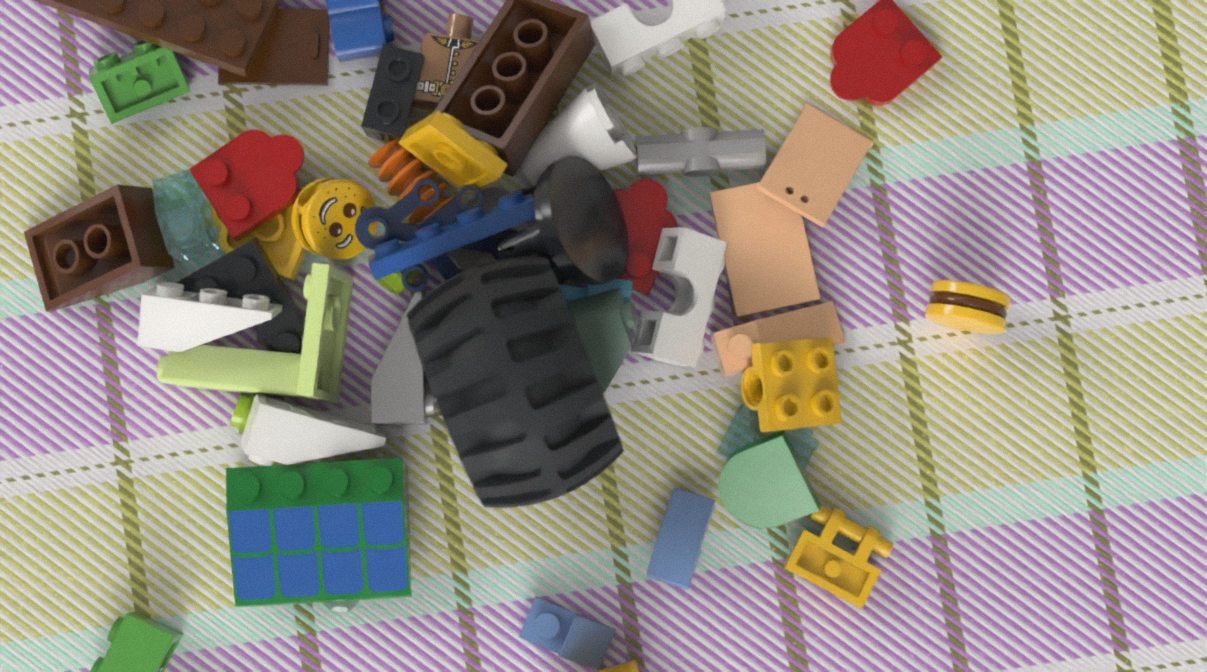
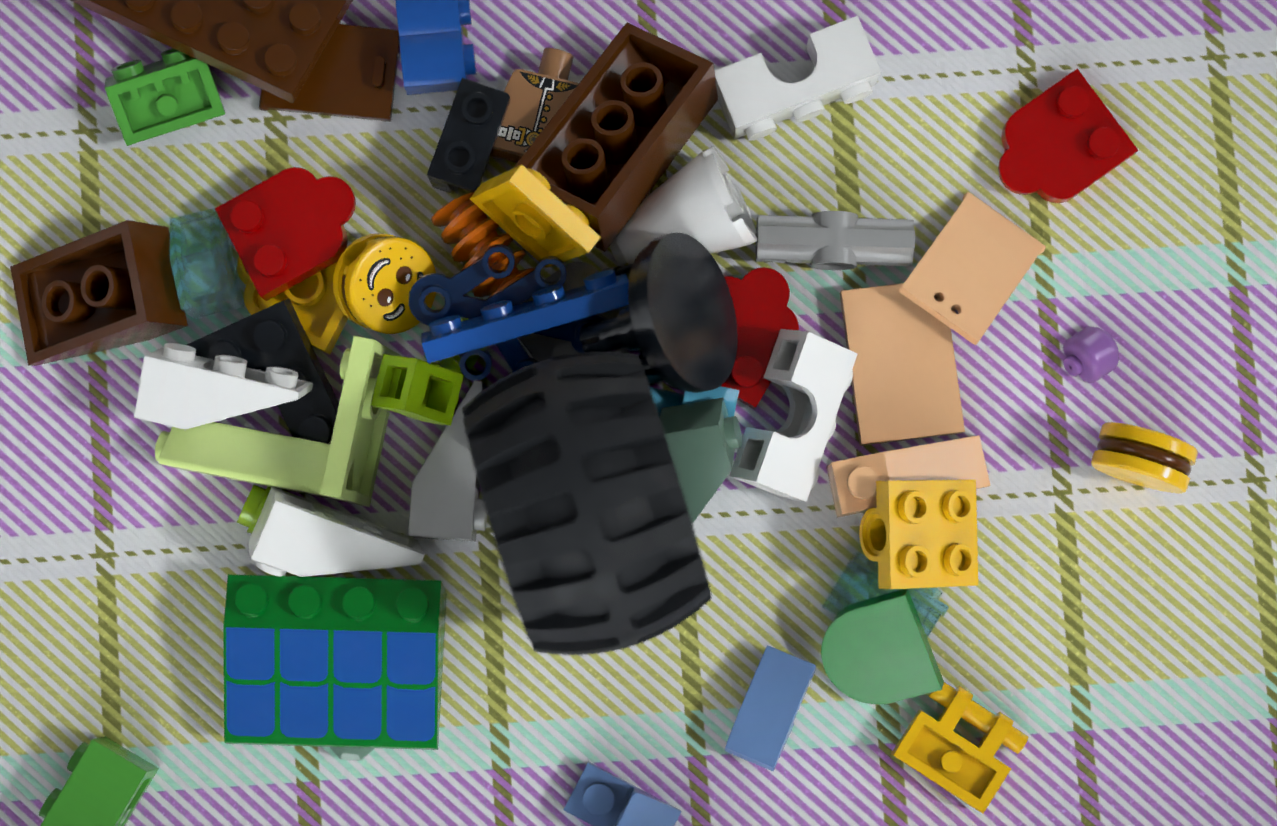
camera: 10 degrees right, 0 degrees up
none -> lime brick [371,354,464,426]
none -> medium lavender piece [1063,326,1119,383]

